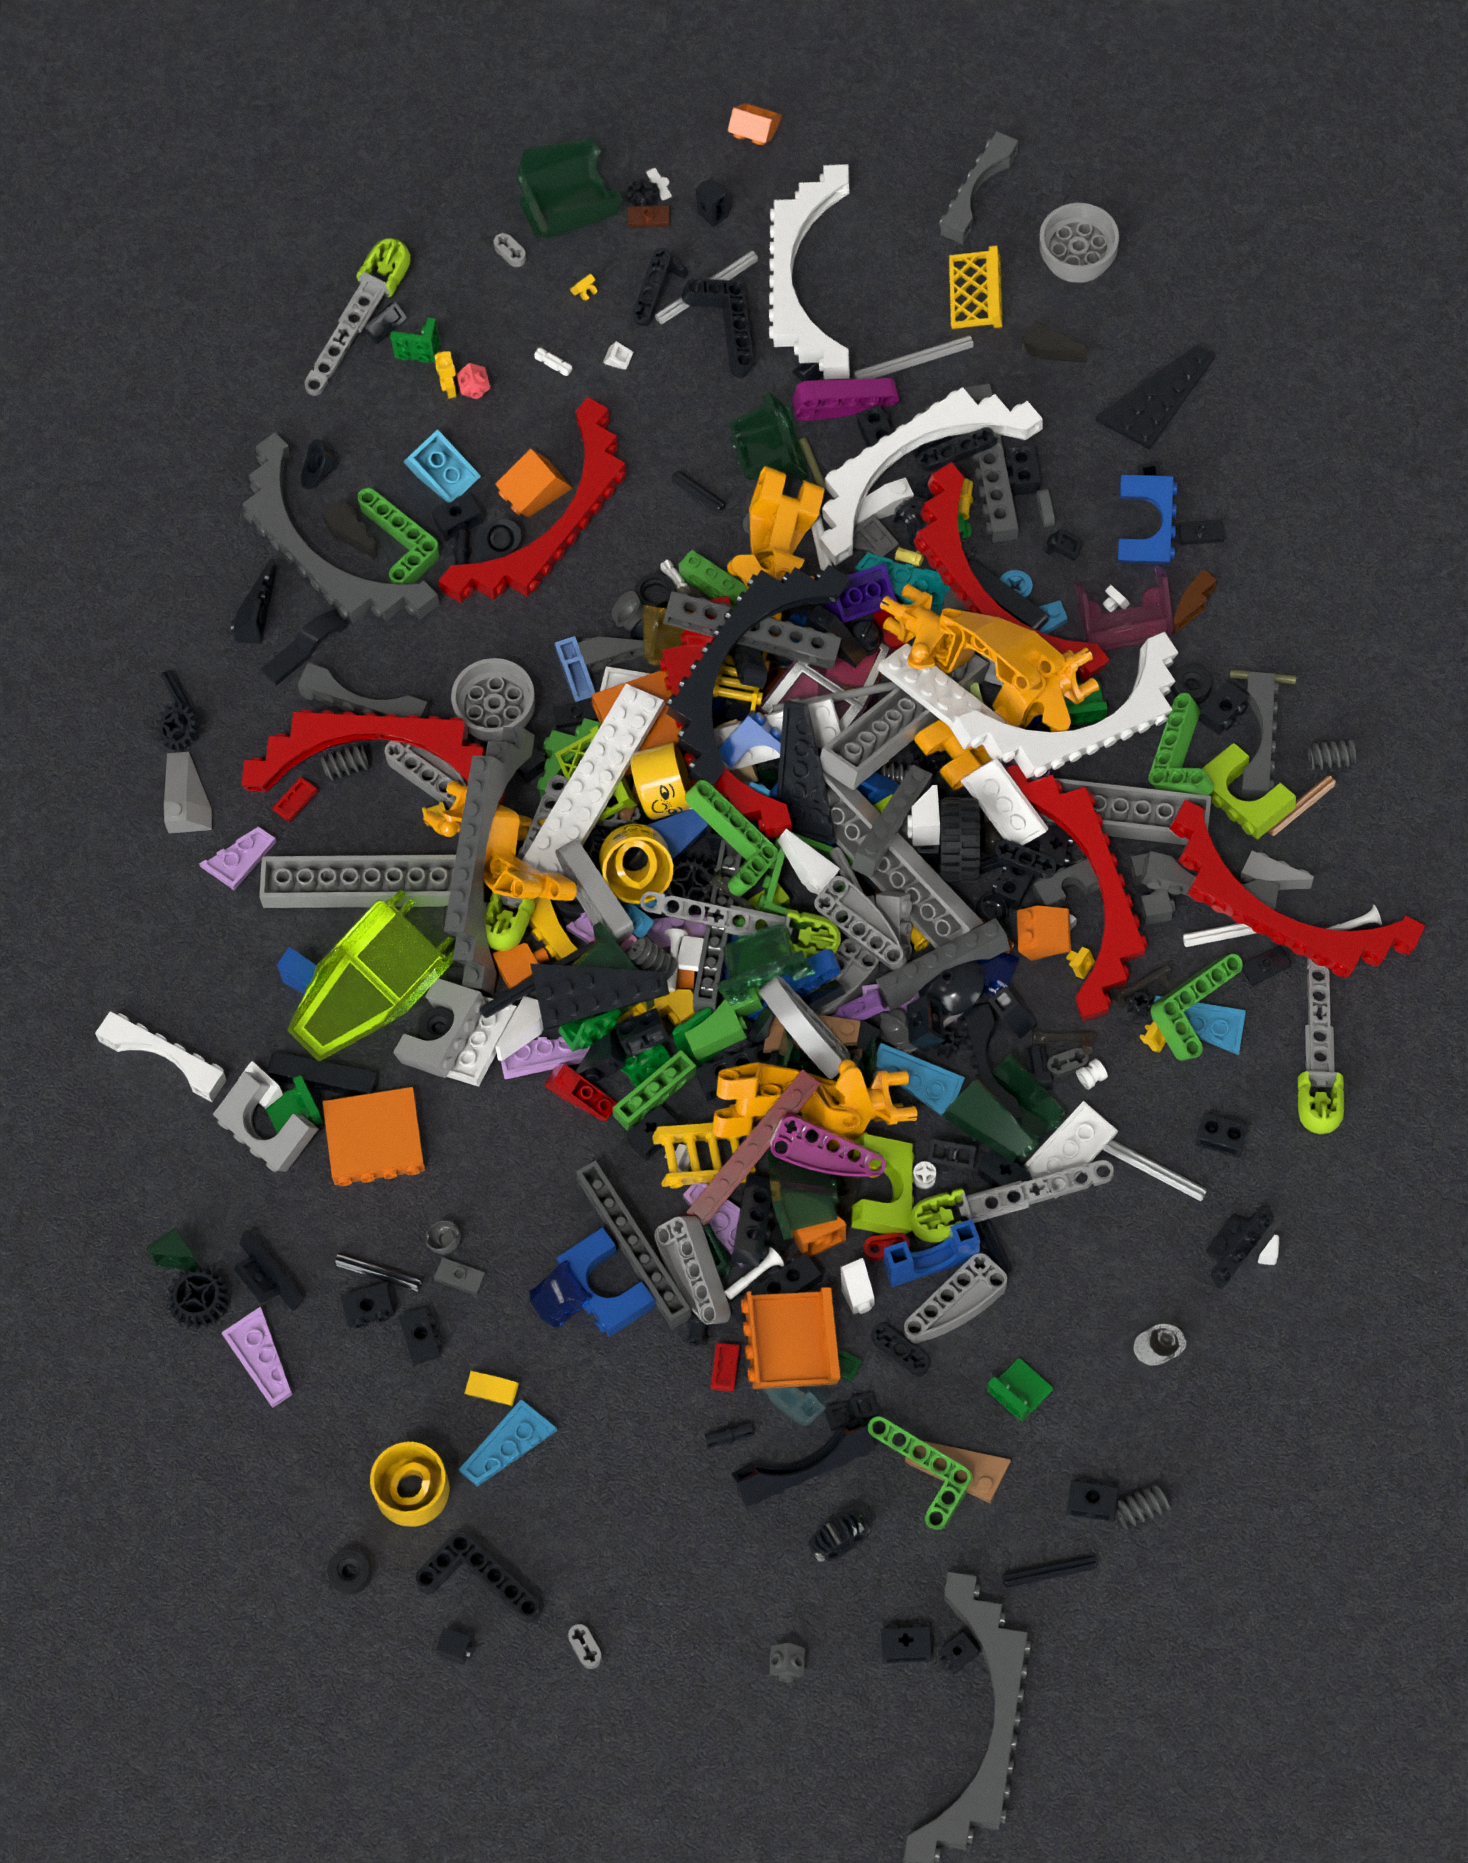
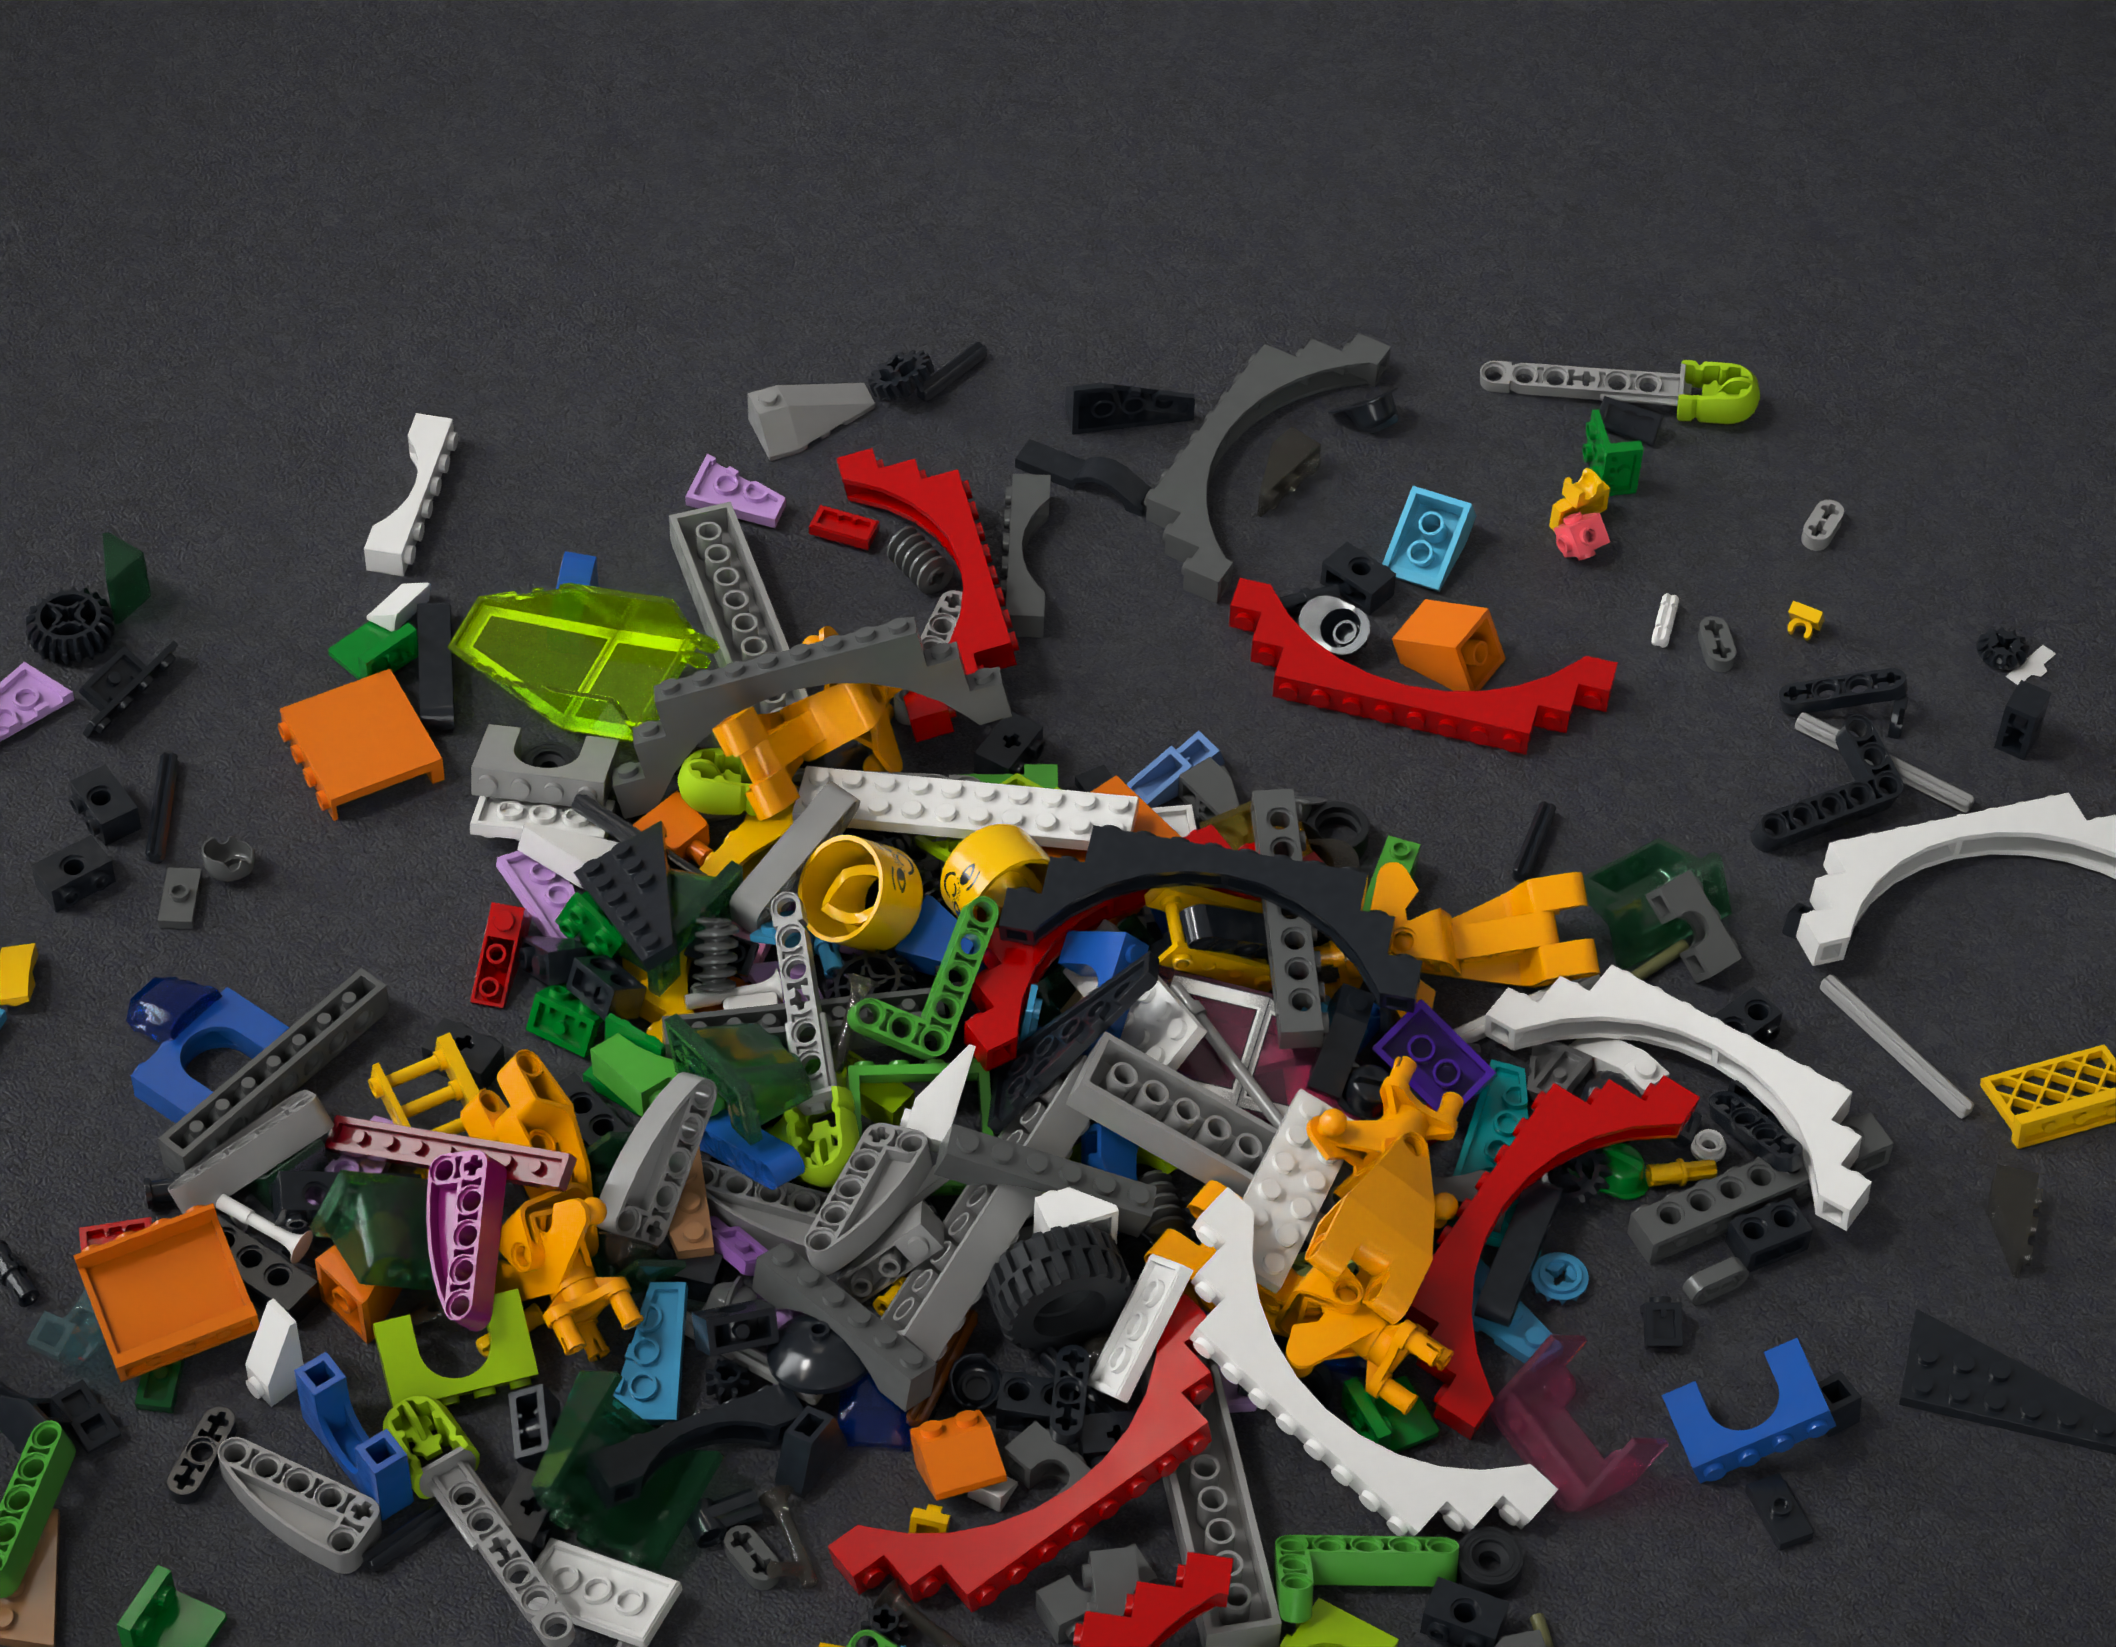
camera: 65 degrees right, 15 degrees down
light grey arch [213,1071,318,1172] -> none
bright green beam [358,488,440,585] -> none
light grey wheel [451,658,535,742] -> none
clear green windscreen [517,138,622,239] -> none
white slope [603,341,633,370] -> none
bright green brick [613,1050,696,1131] -> none
copper plate [628,206,669,228] -> none
white axle [660,560,690,595] -> none
white tile [664,1144,690,1172] -> none
black piece [749,979,846,1042] -> none
magenta beam [792,378,899,421] -> none
red plate [864,1233,910,1261] -> none
white wheel [913,1161,936,1189] -> none
white wheel [1076,1059,1108,1090] -> none
white tile [1103,585,1130,613] -> none
reddish brown slope [1172,569,1217,635] -> none
none -> dark grey arch [1645,869,1742,983]
none -> dark grey beam [1698,616,1736,672]

